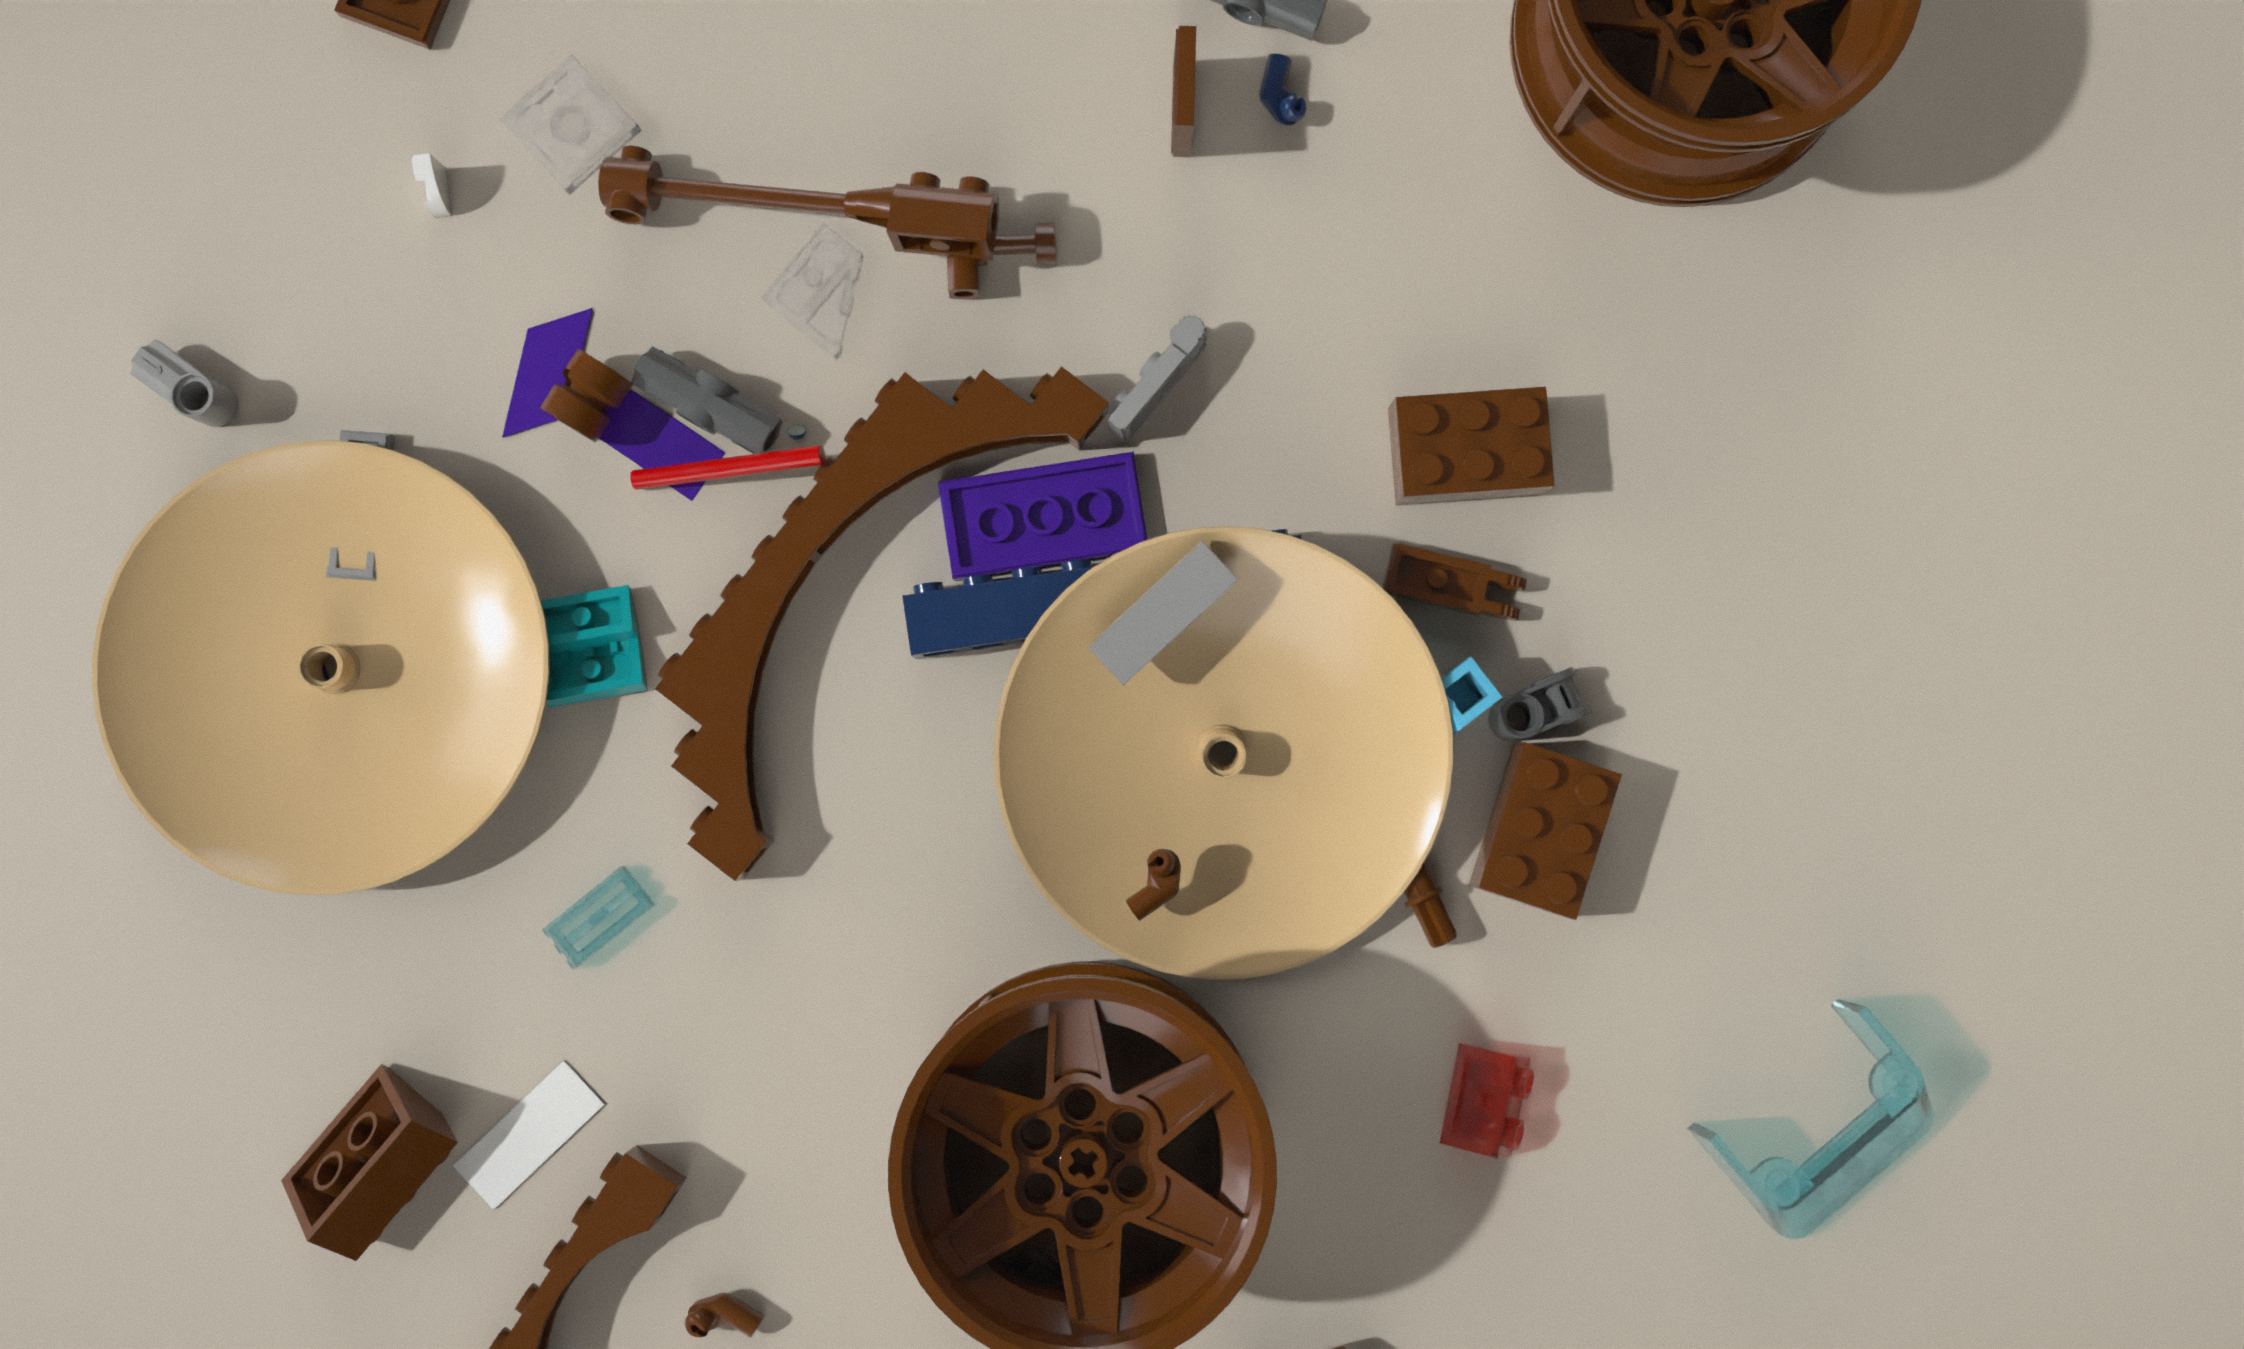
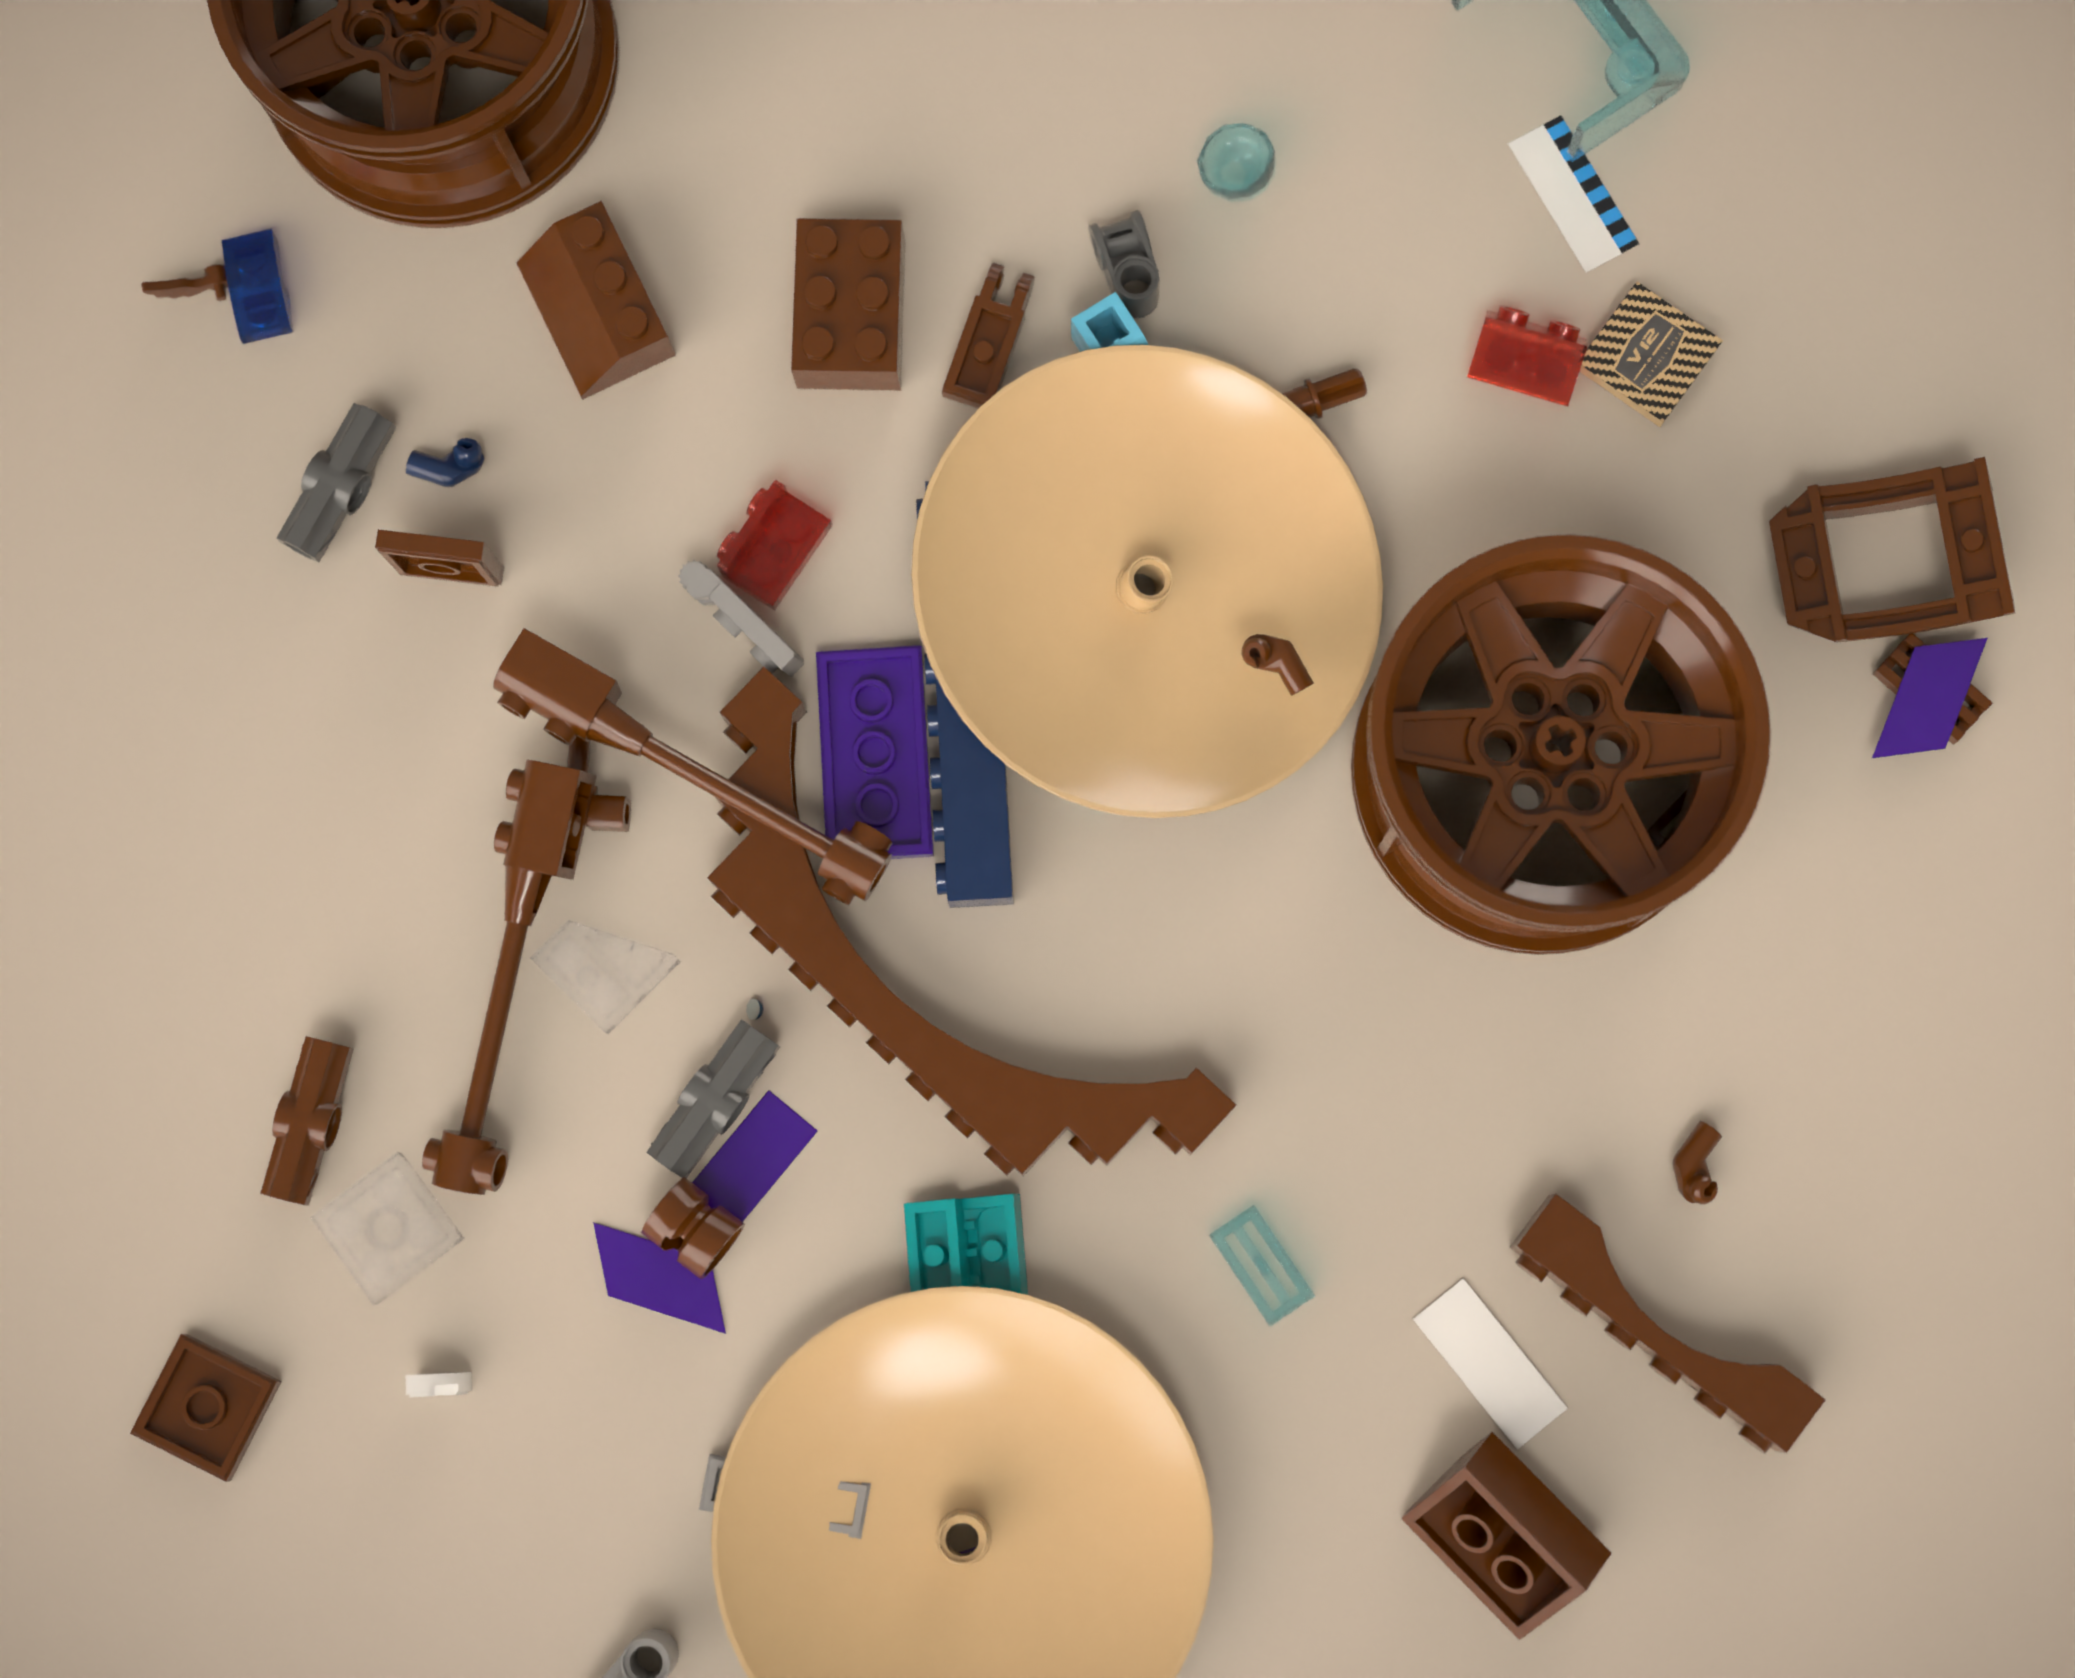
camera: 75 degrees left, 5 degrees down
red bar [630,445,825,490] -> none
light grey tile [1088,540,1238,686] -> none
reddish brown brick [1468,742,1622,920] -> none
none -> reddish brown piece [260,1036,354,1206]
none -> reddish brown bar [493,628,893,905]
none -> reddish brown slope [516,201,676,400]
none -> clear red bracket [717,480,833,611]
none -> clear light blue hair [1197,123,1277,202]
none -> white sticker [1508,115,1639,273]
none -> tile [1574,282,1723,427]

